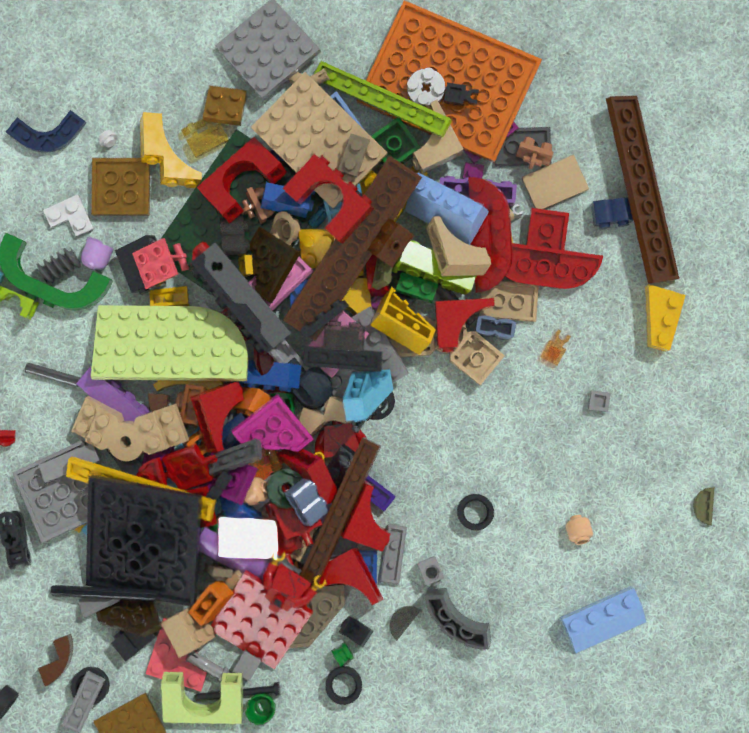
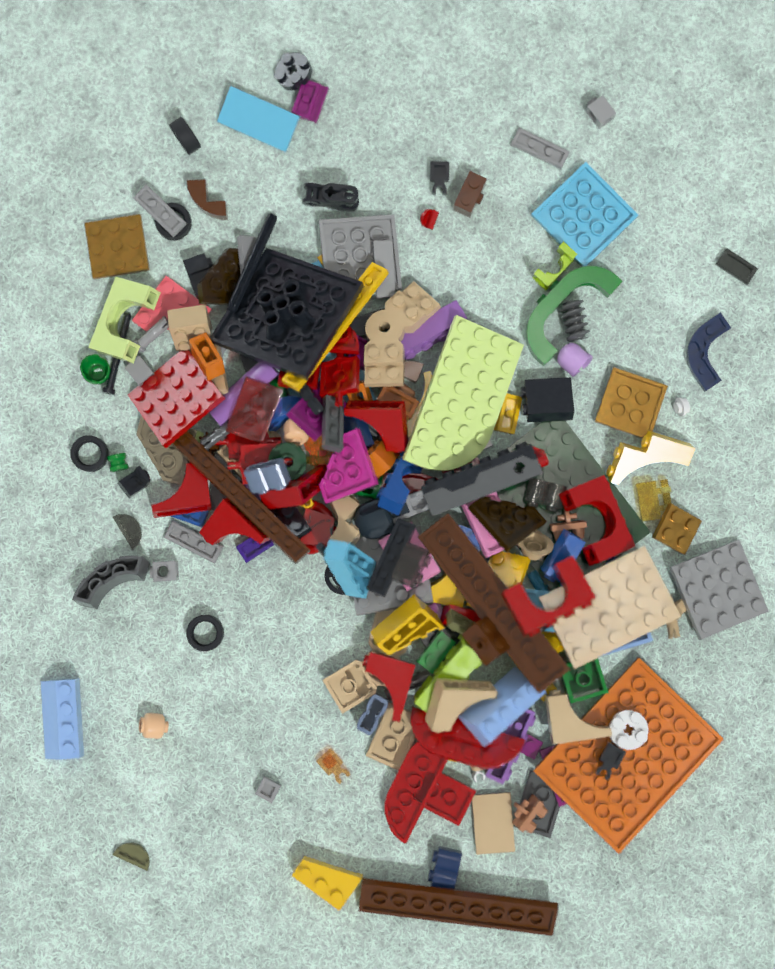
camera: 115 degrees right, 0 degrees up
dark grey axle [25,363,80,387] -> none
white plate [43,194,94,237] -> none
coral plate [132,238,189,289] -> none
dark tan plate [204,563,233,581] -> none
yellow tile [238,255,253,277] -> none
red torso [263,549,326,613] -> none
black plate [301,299,349,337] -> none
lime plate [314,61,452,138] -> none
dark tan plate [338,133,370,177] -> none

